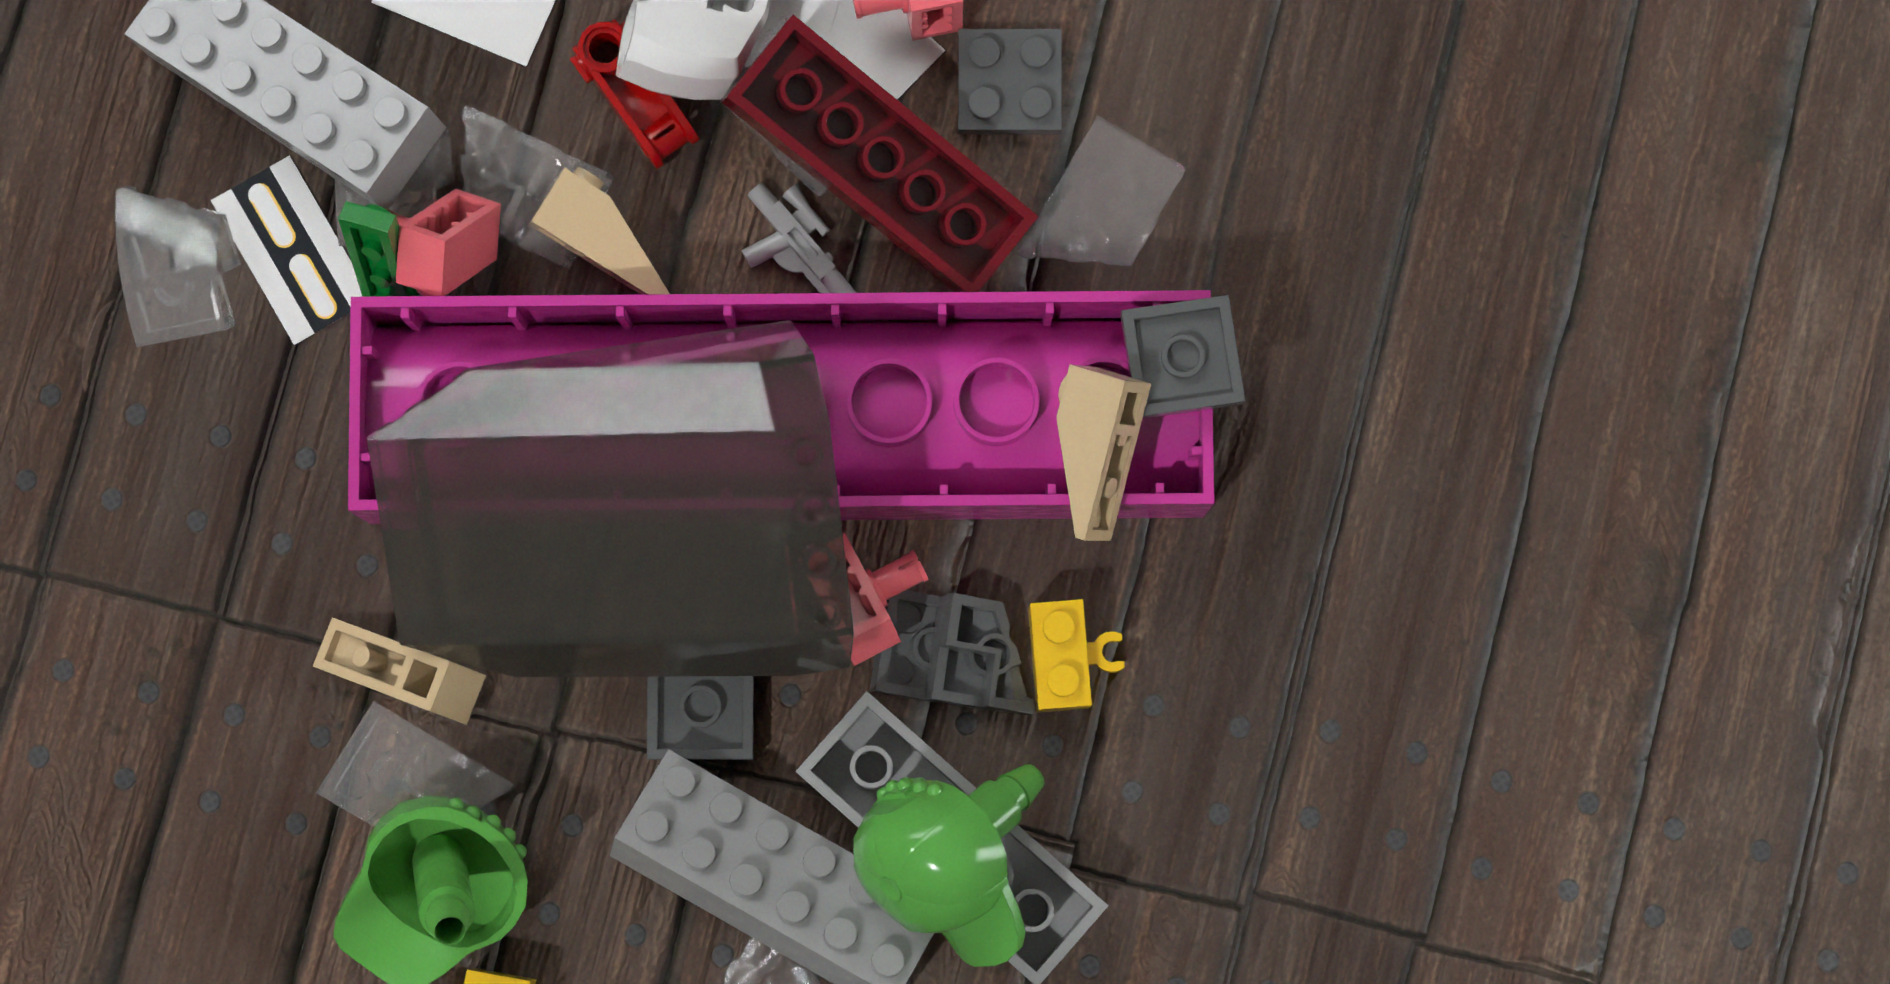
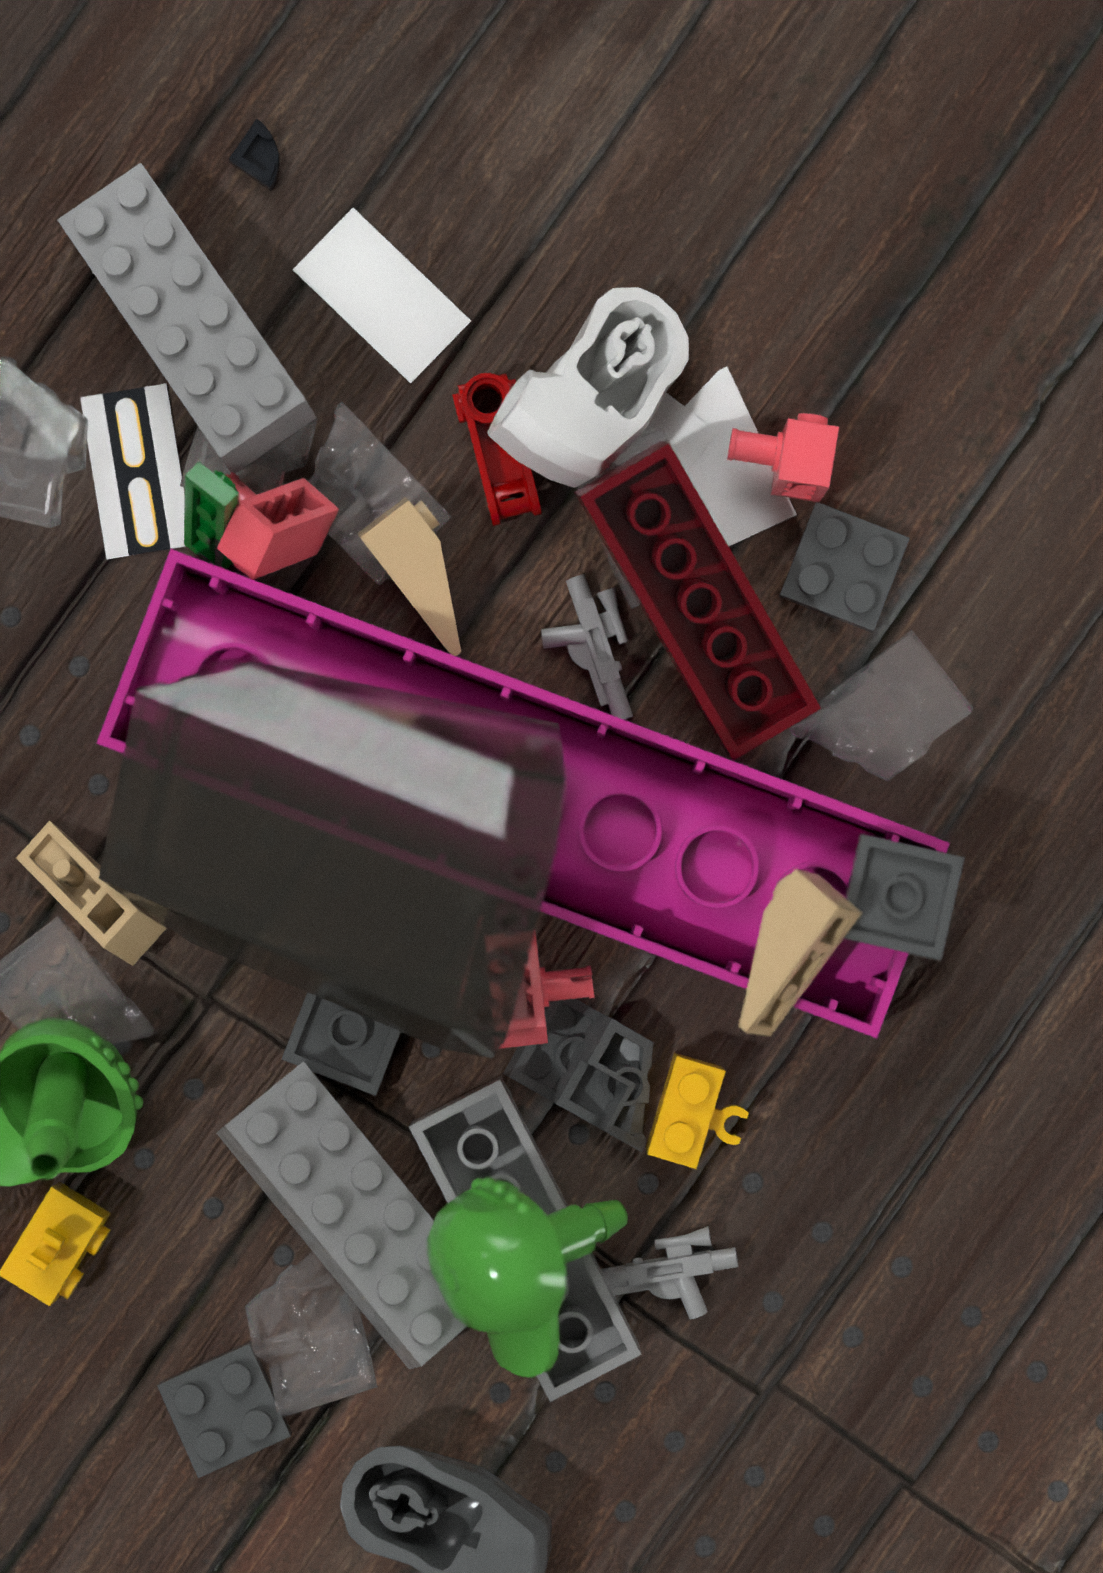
camera: 20 degrees right, 5 degrees up
none -> light grey piece [601,1226,739,1319]

